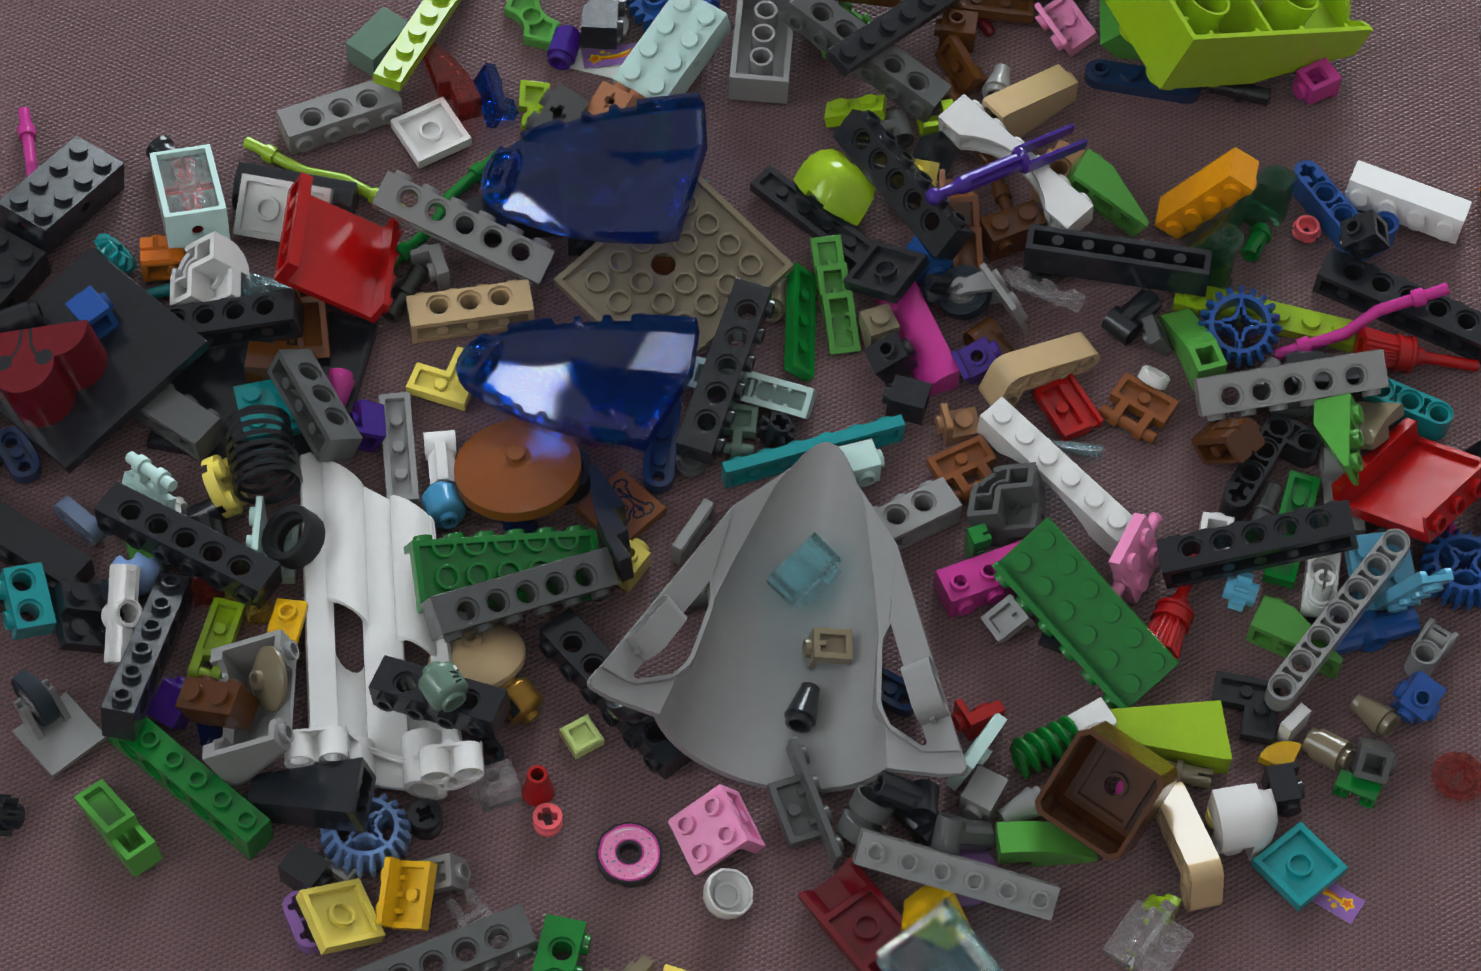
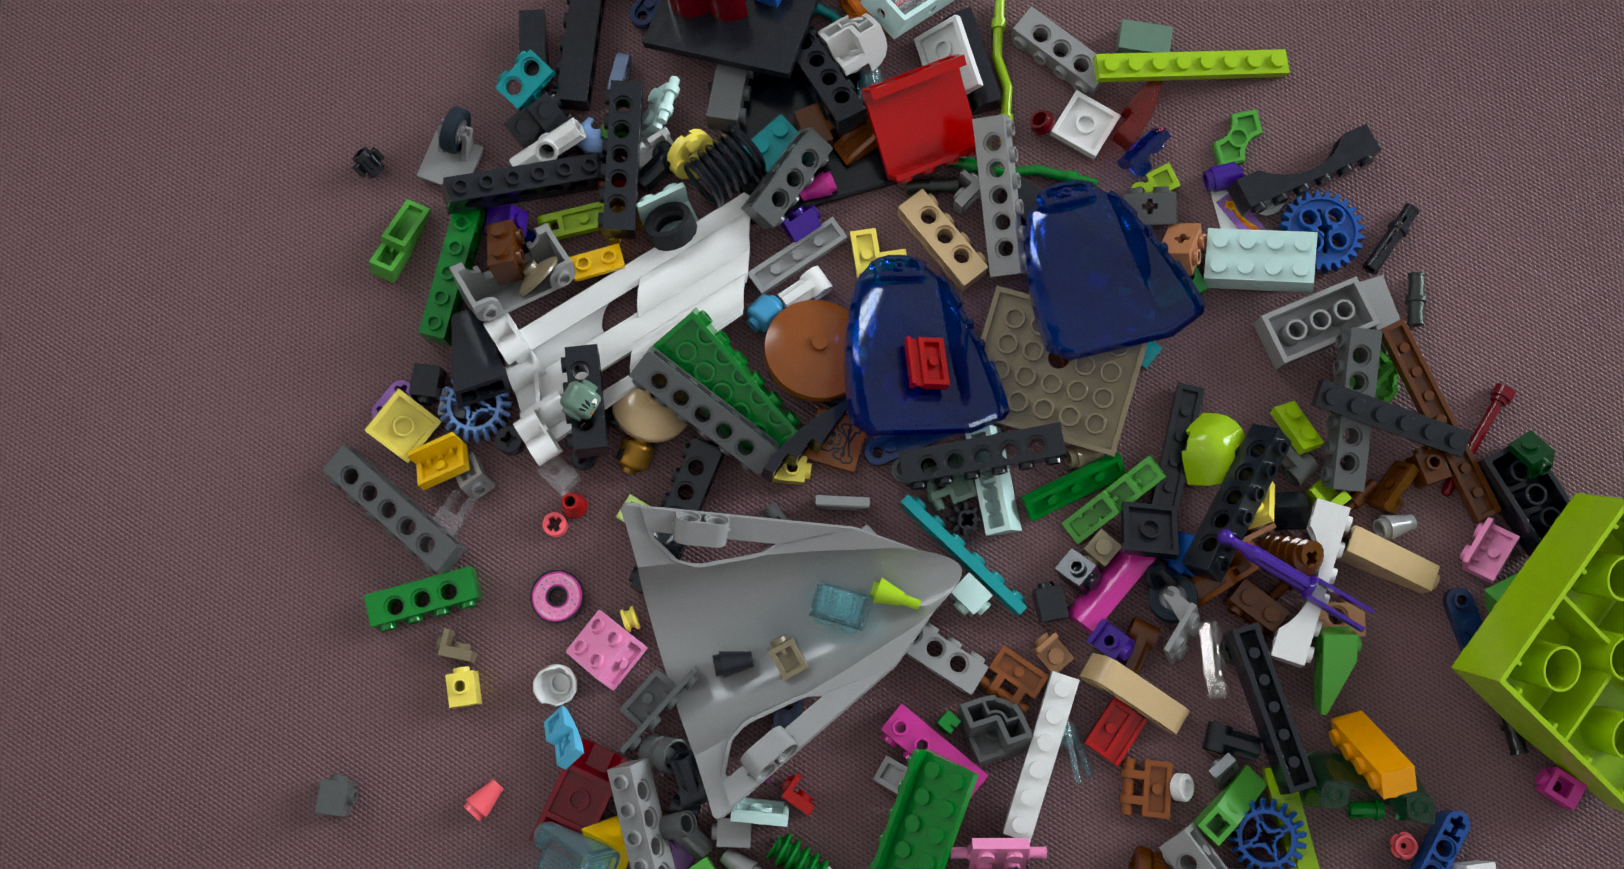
camera: 65 degrees right, 20 degrees up
none -> medium azure slope [544,705,584,770]
none -> light yellow bush [620,606,641,632]
none -> lime cone [870,578,922,611]
none -> red plate [904,336,950,390]
none -> dark red plate [1030,110,1055,135]
none -> reddish brown piece [1260,533,1324,575]

